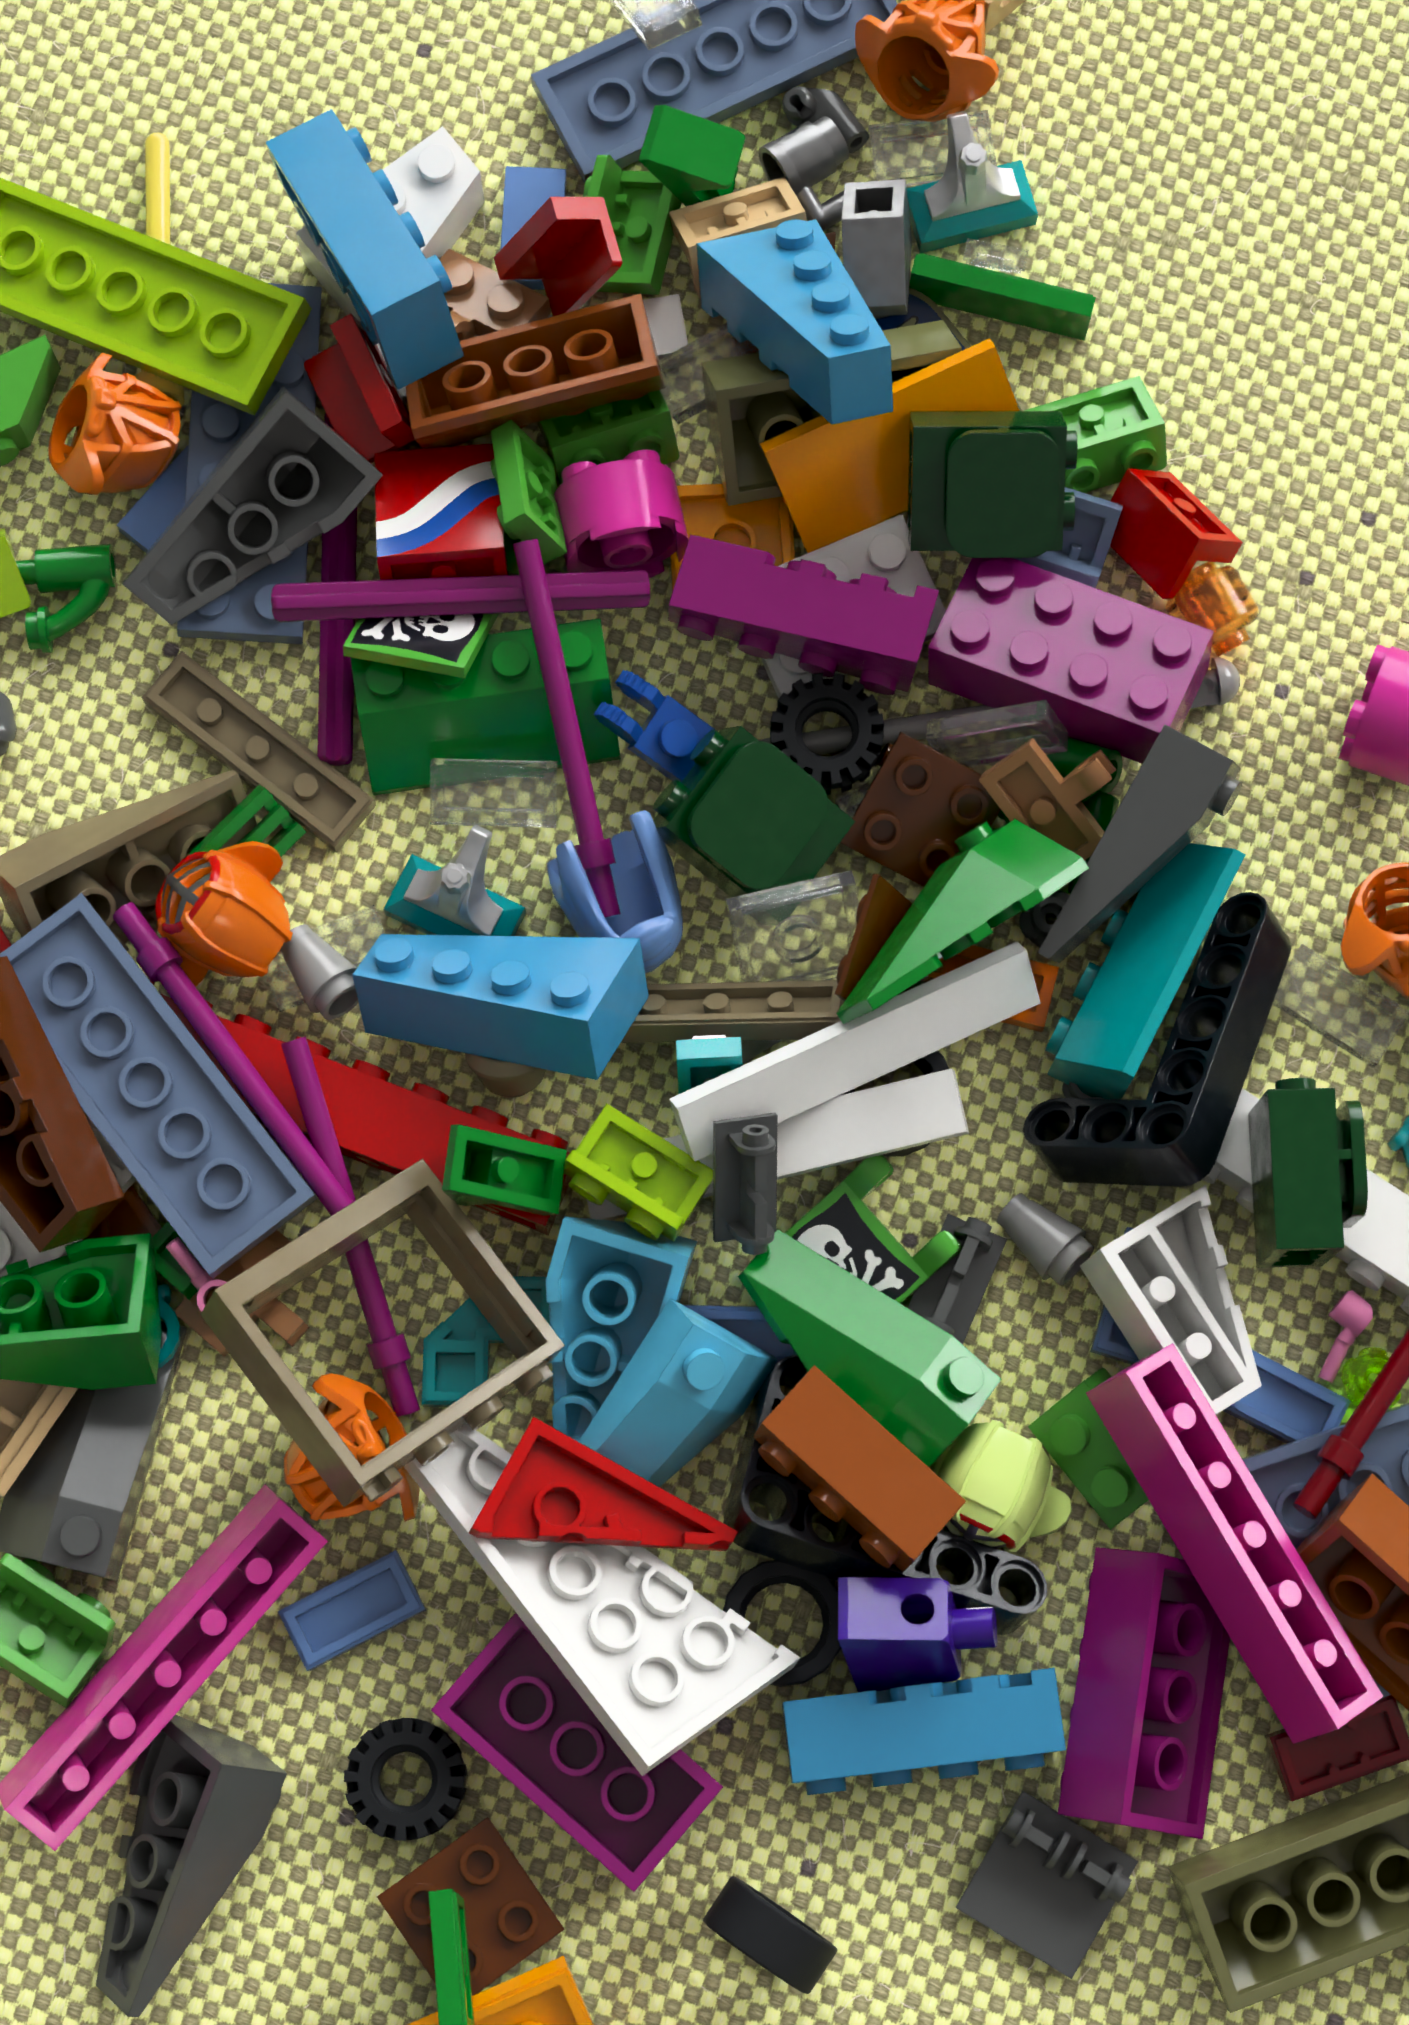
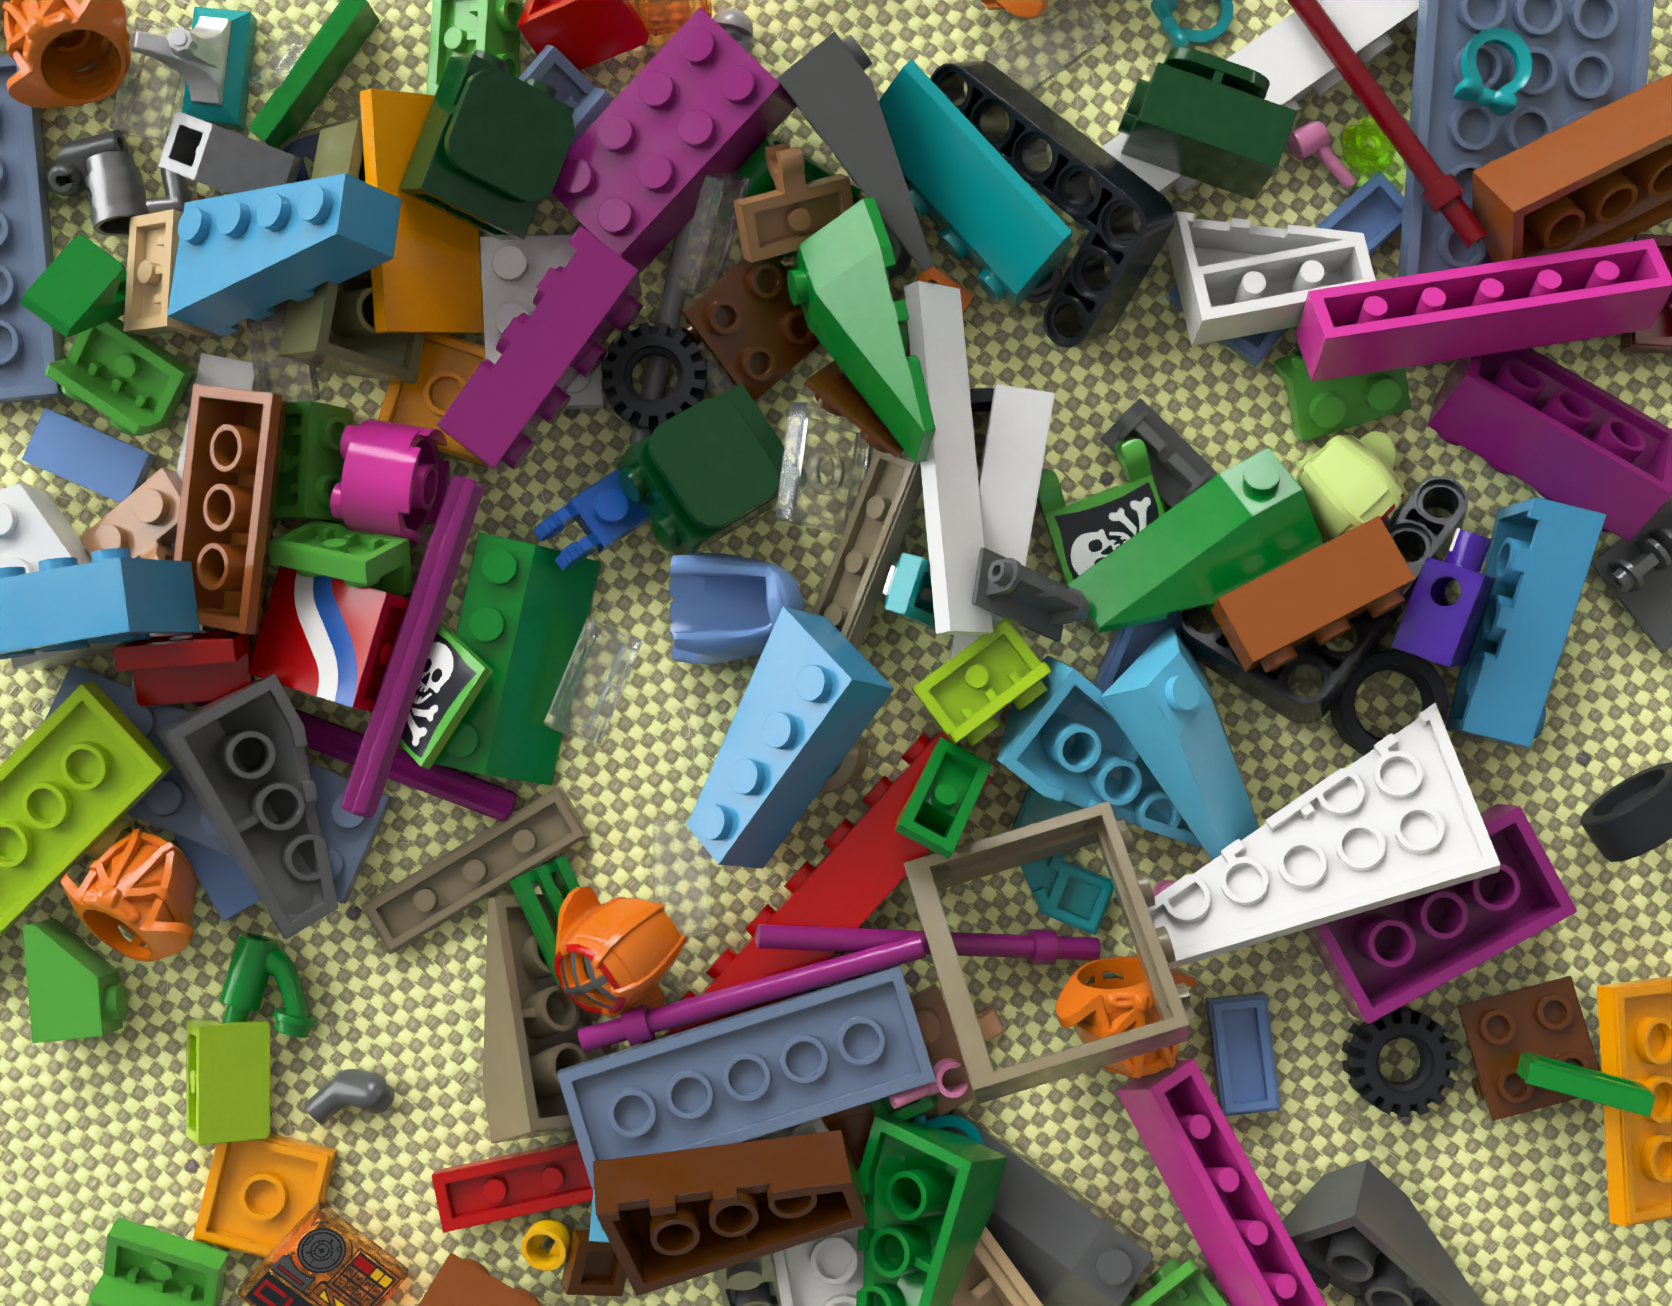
camera: 65 degrees left, 10 degrees up
light grey cone [280,924,359,1020] -> none
flat silver piece [383,825,526,936] -> none
red wing [469,1417,738,1551] -> none
red panel [494,197,622,316] -> none
magenta bar [513,539,621,917] -> none
light grey cone [996,1193,1094,1286] -> none

